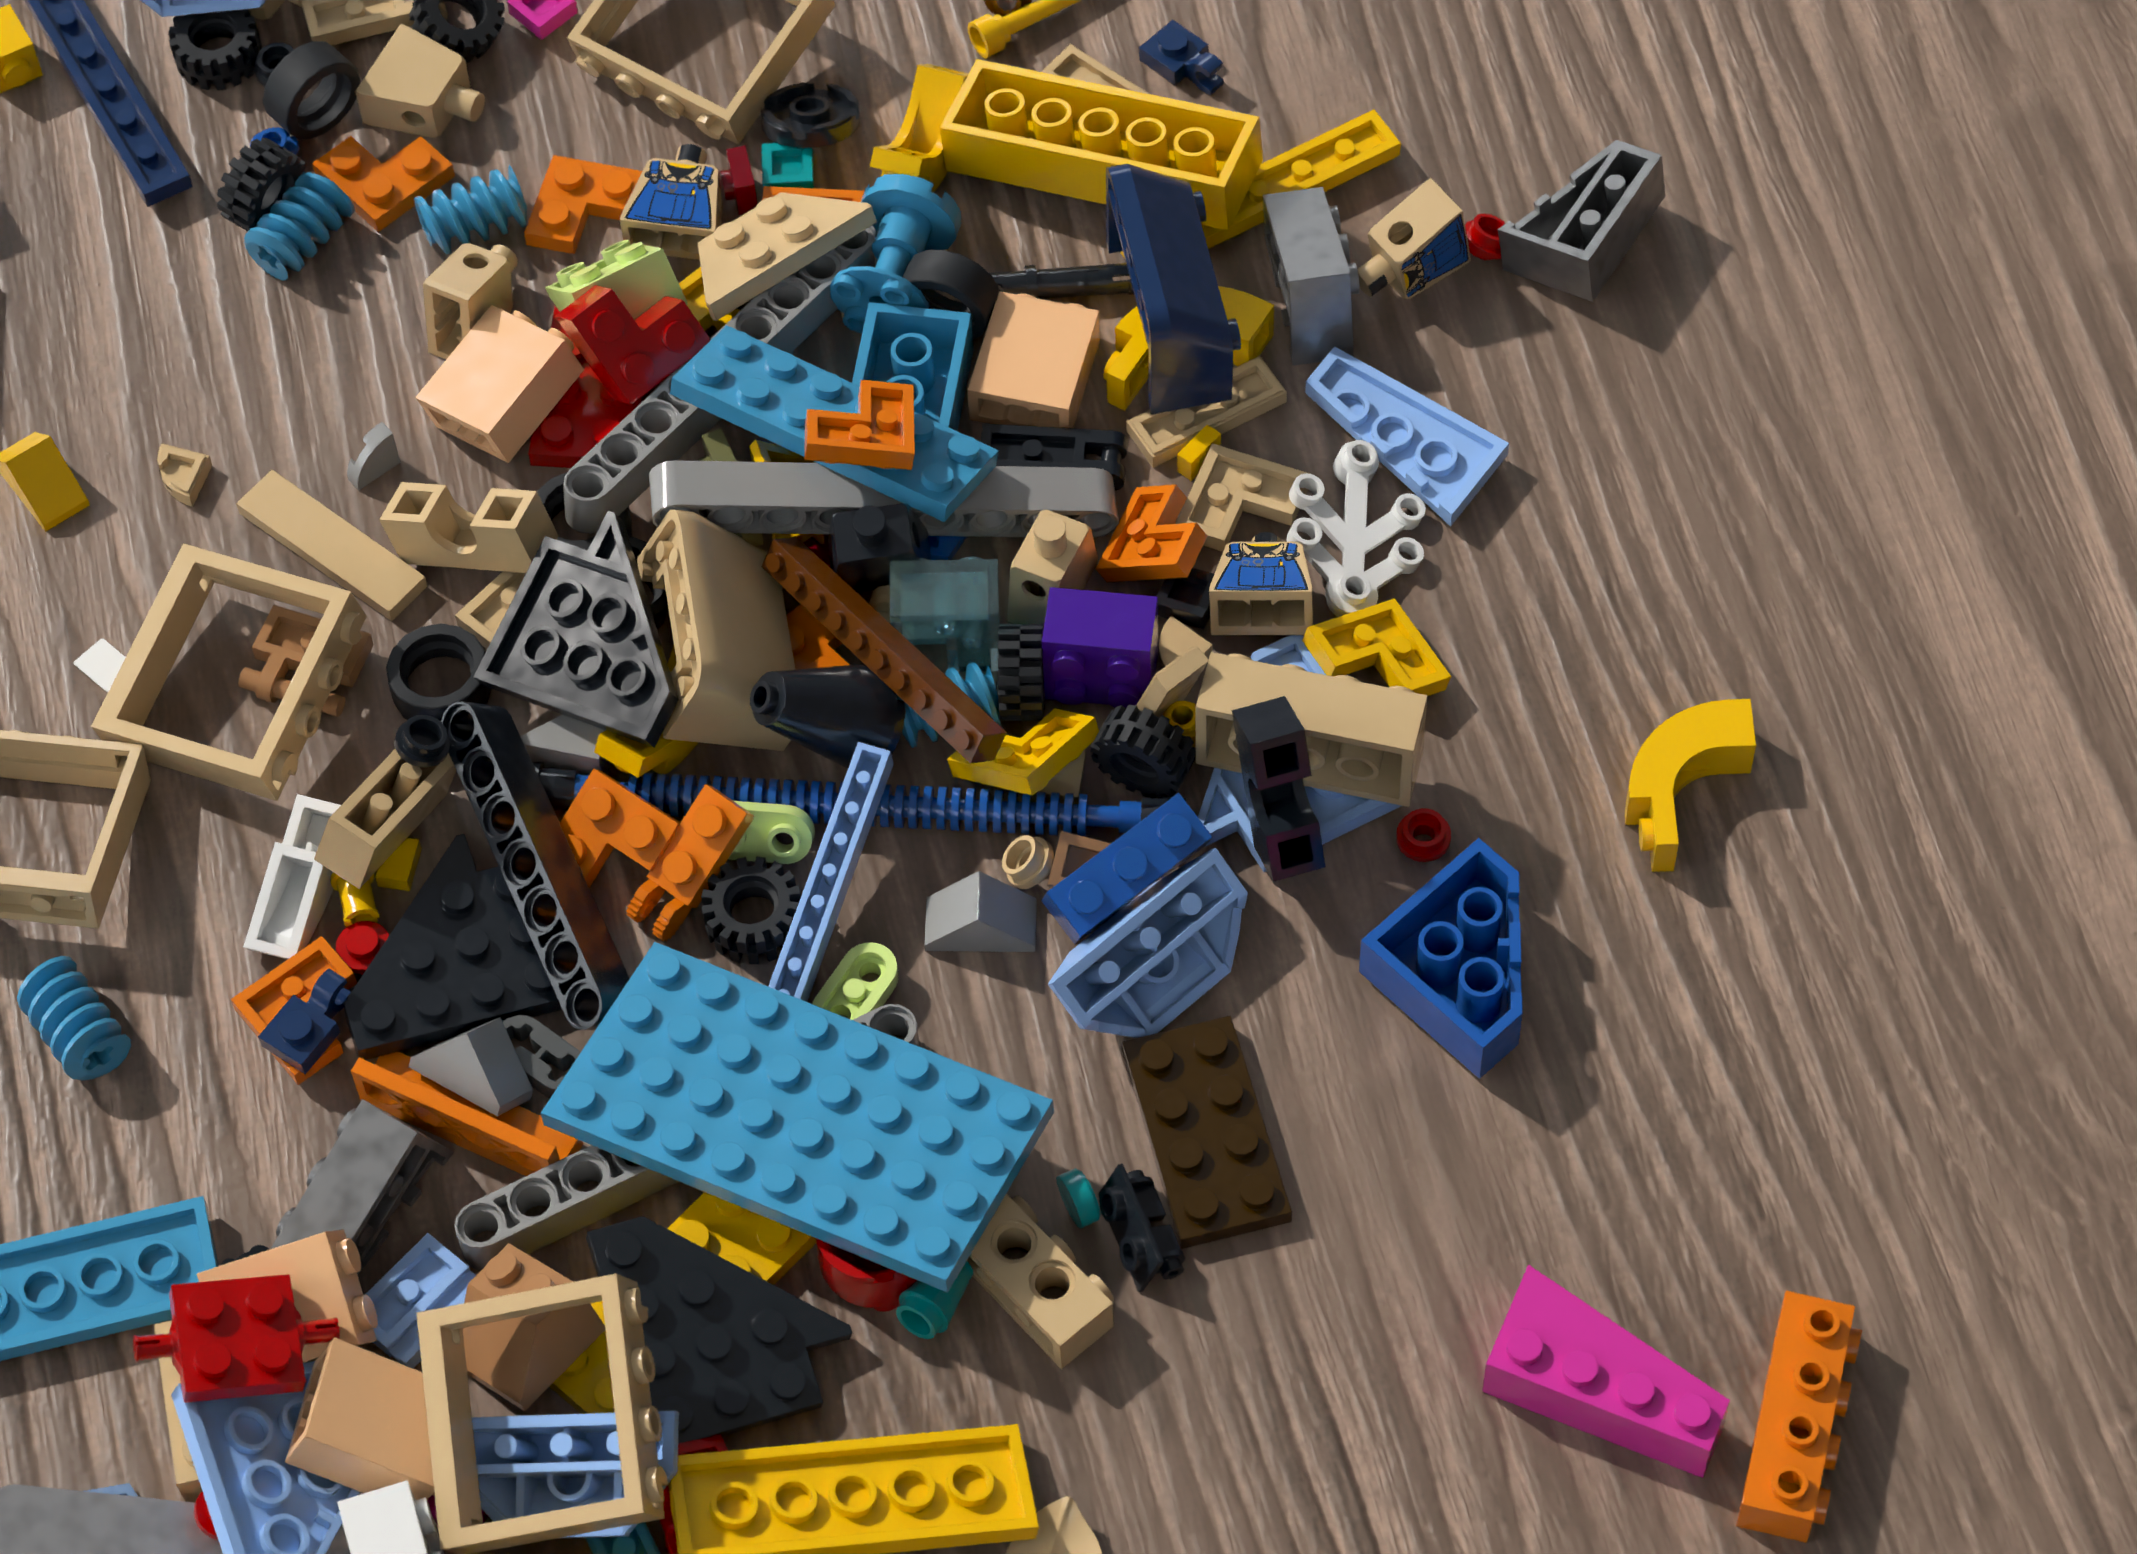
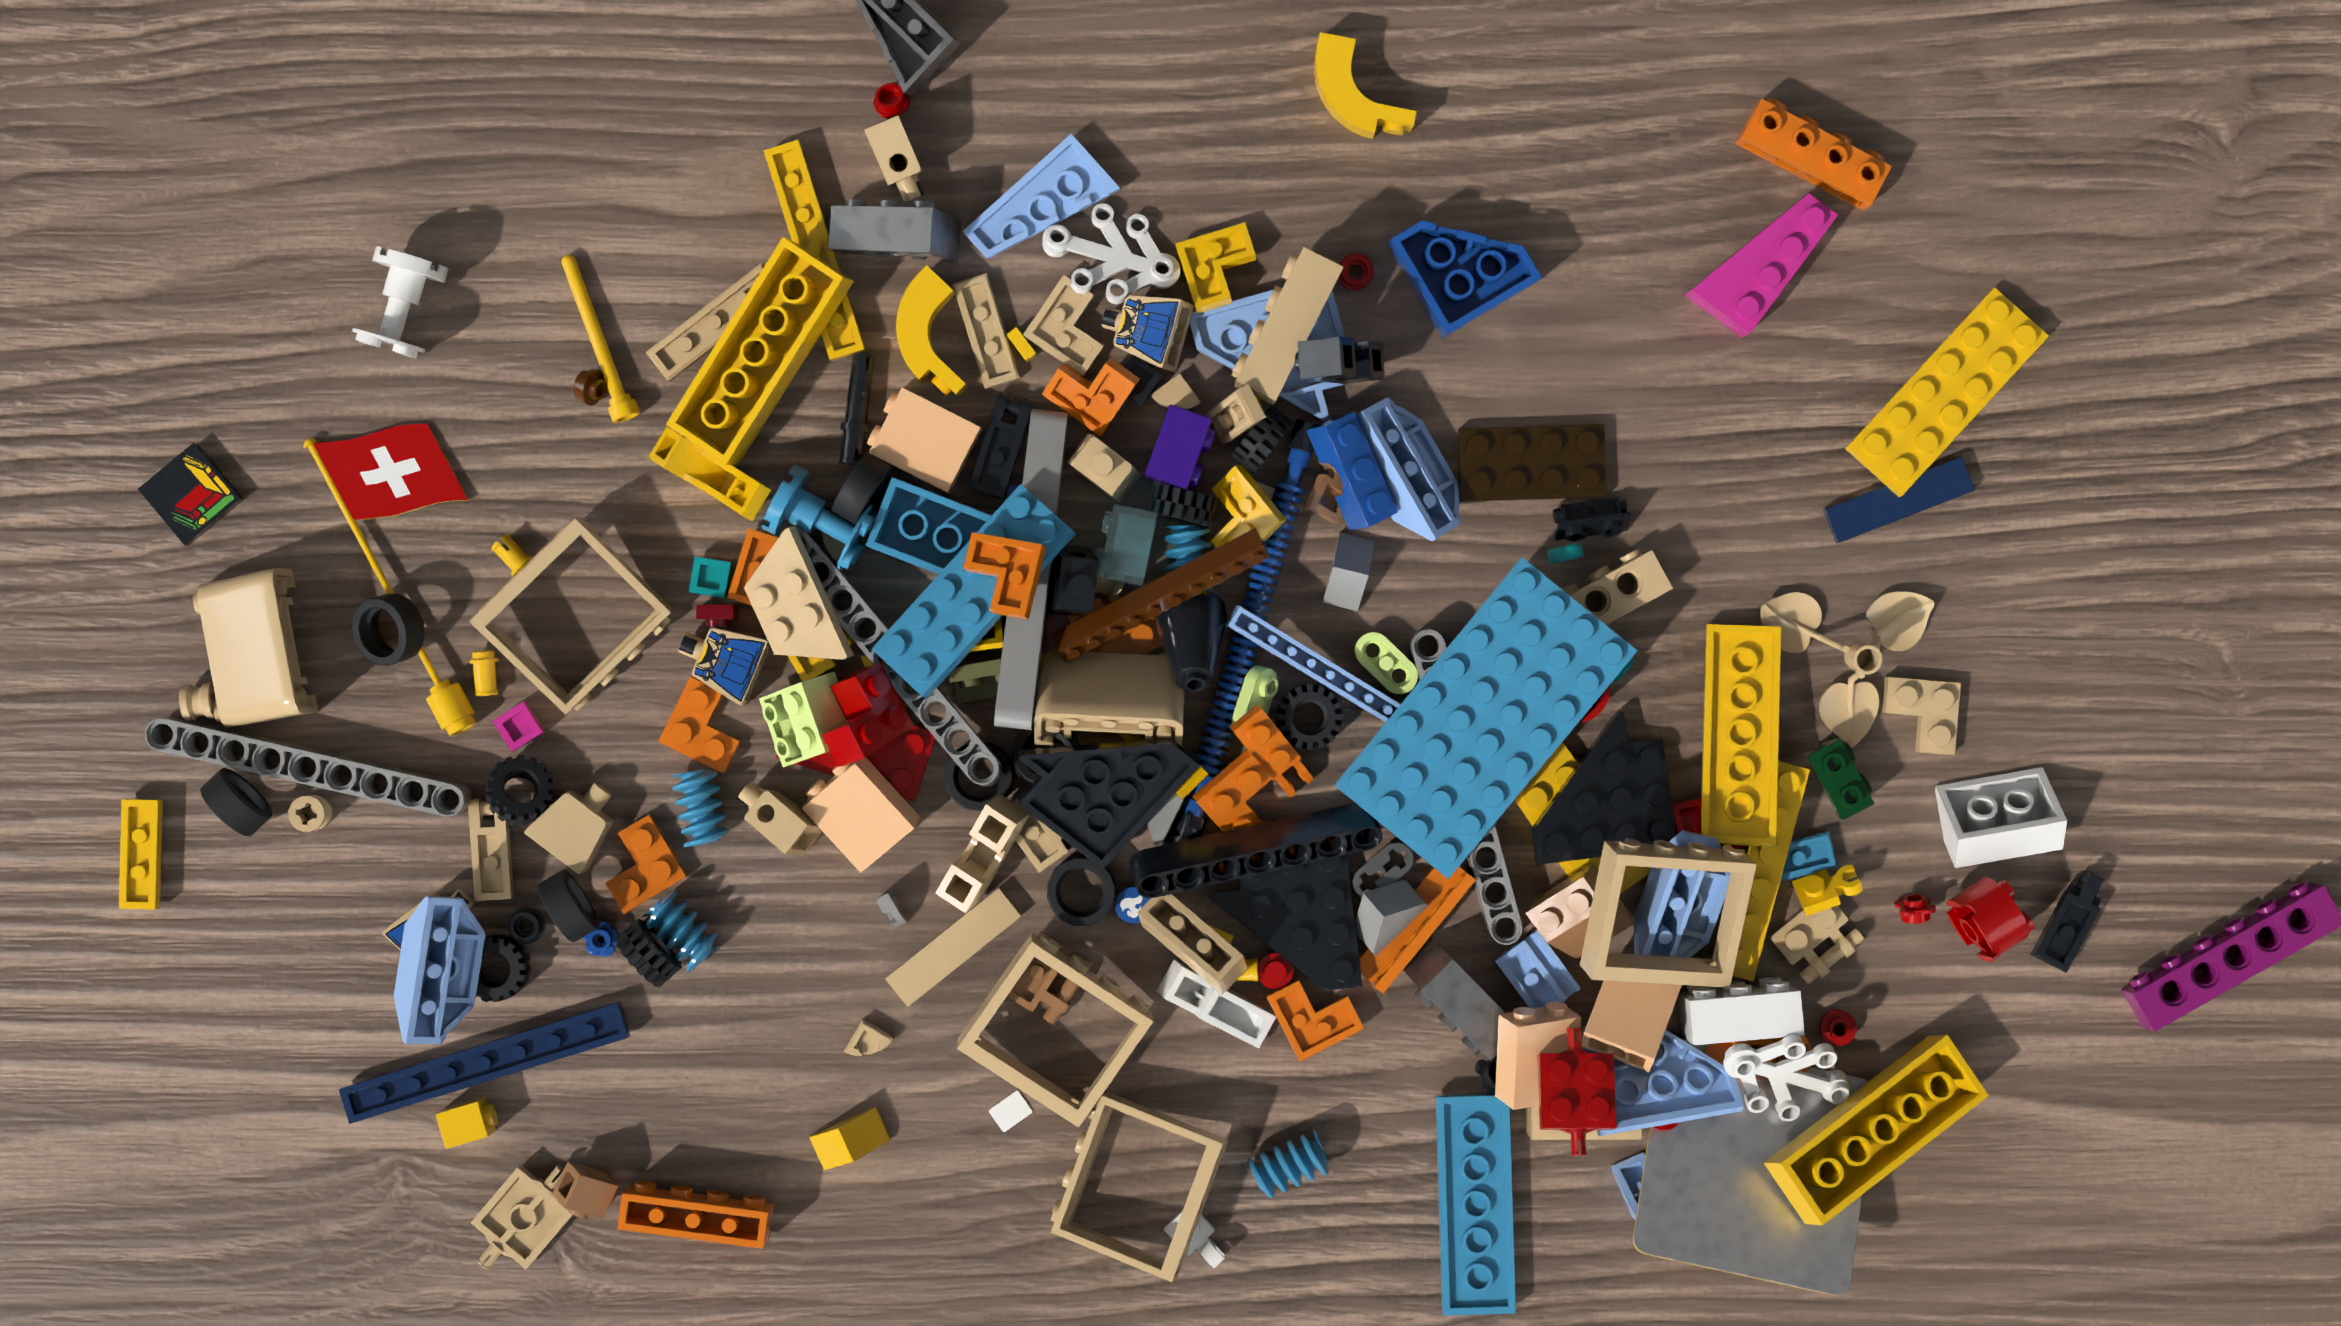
camera: 80 degrees left, 30 degrees up
dark blue plate [258,968,351,1075] -> none
black plate [394,715,450,767] -> none
black tile [760,82,860,148] -> none
tan plate [1002,835,1054,889] -> none
dark blue windscreen [1106,163,1241,415] -> none
dark blue plate [1139,19,1224,95] -> none

